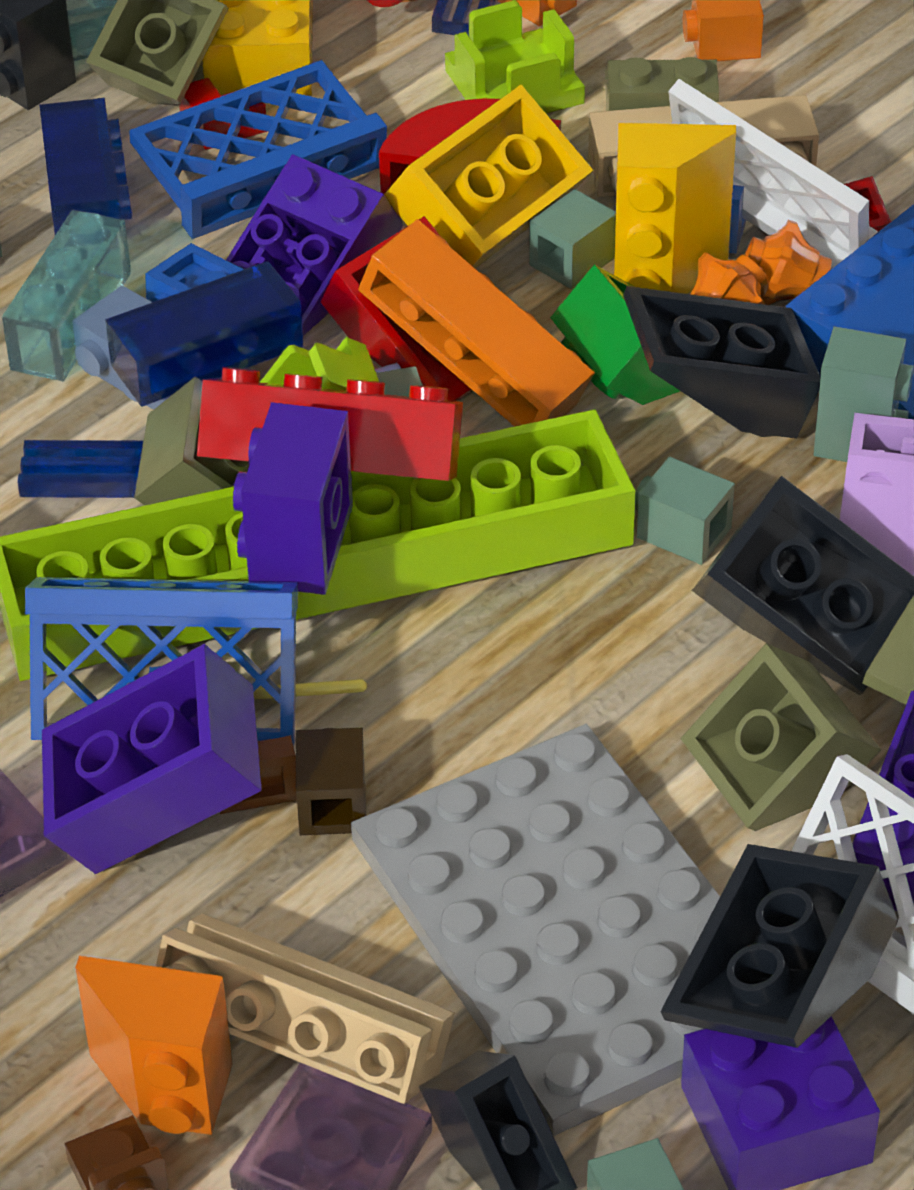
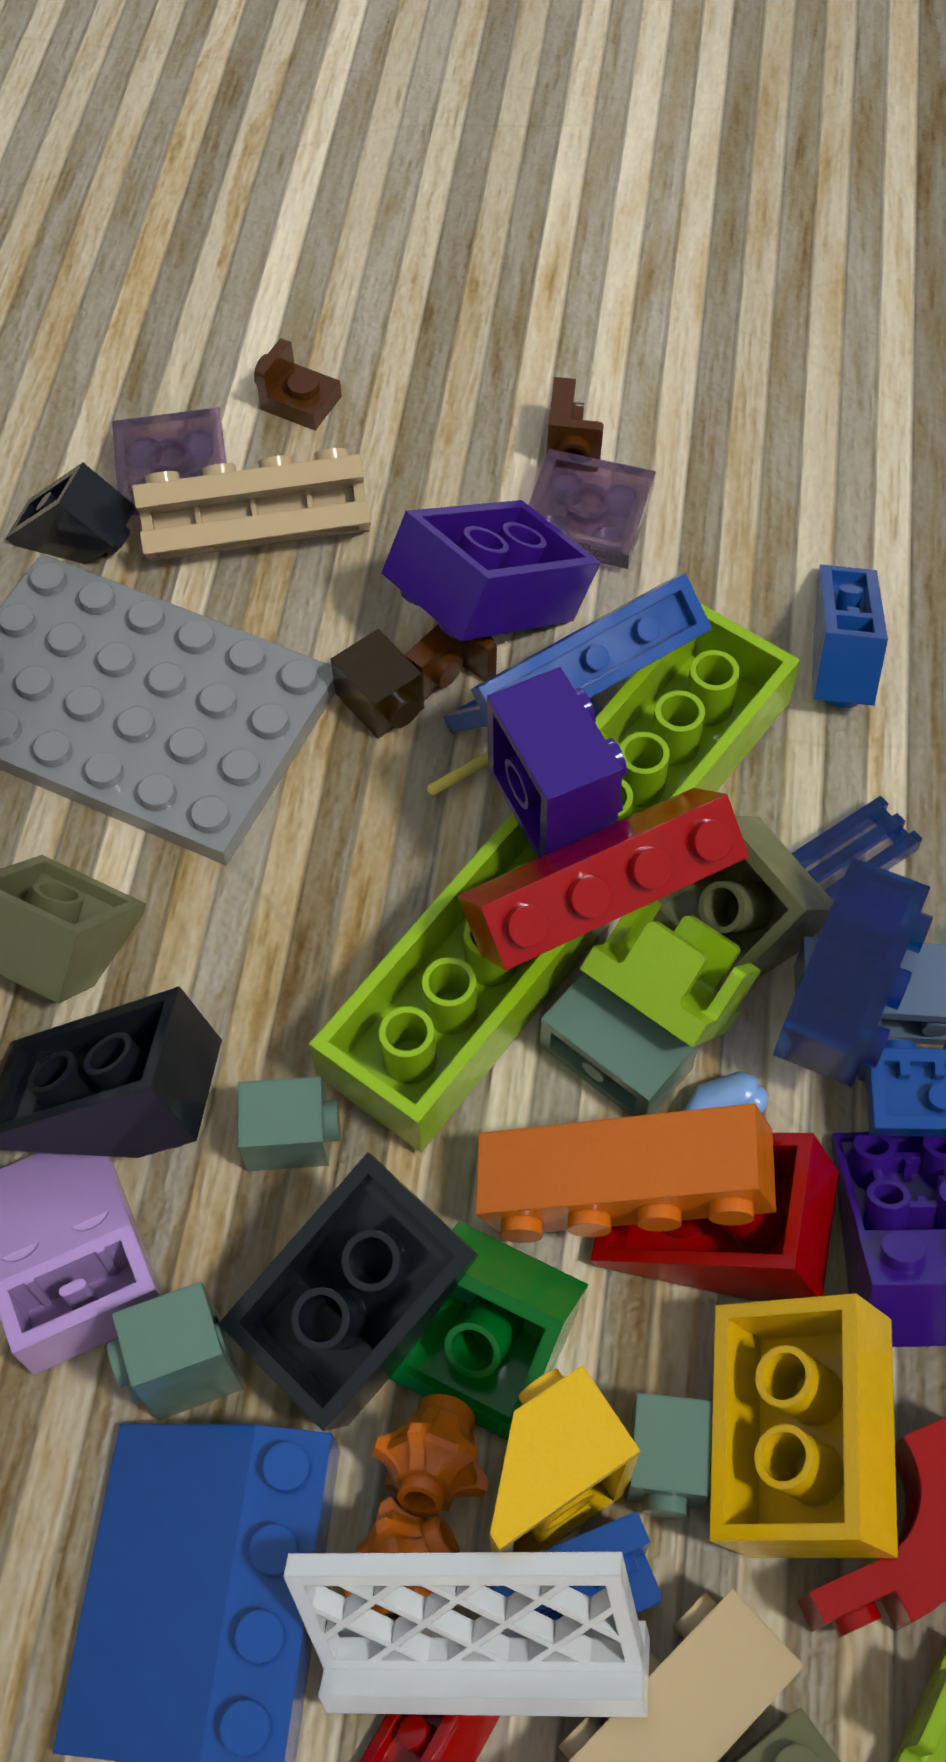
camera: 145 degrees right, 15 degrees up
orange slope [75,956,233,1135] -> none

